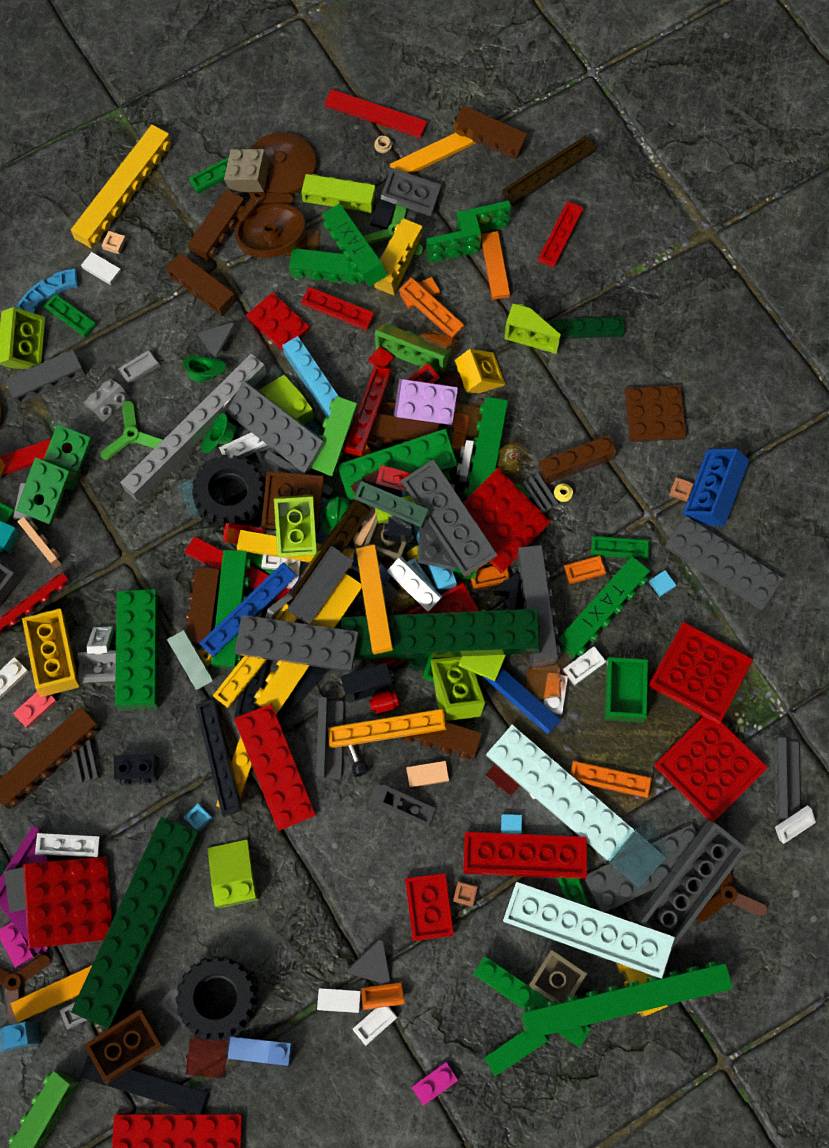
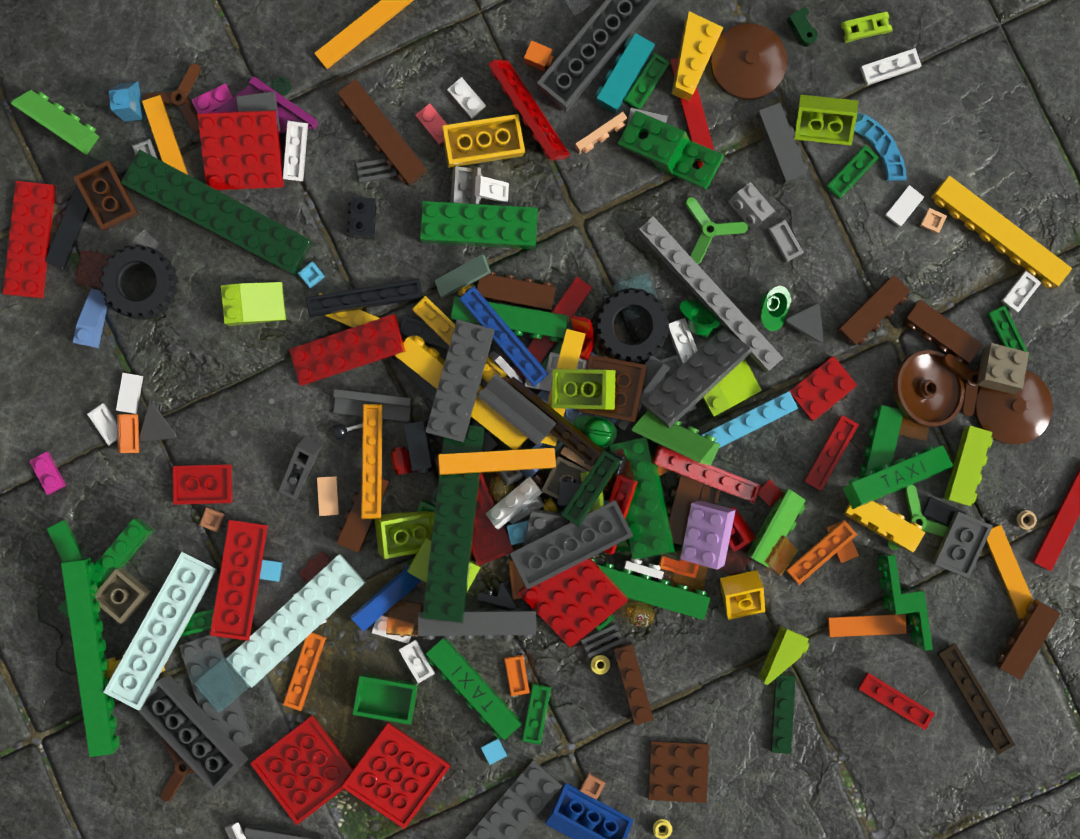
camera: 90 degrees right, 15 degrees up
none -> light yellow plate [653,819,672,839]
none -> white plate [1001,271,1042,313]

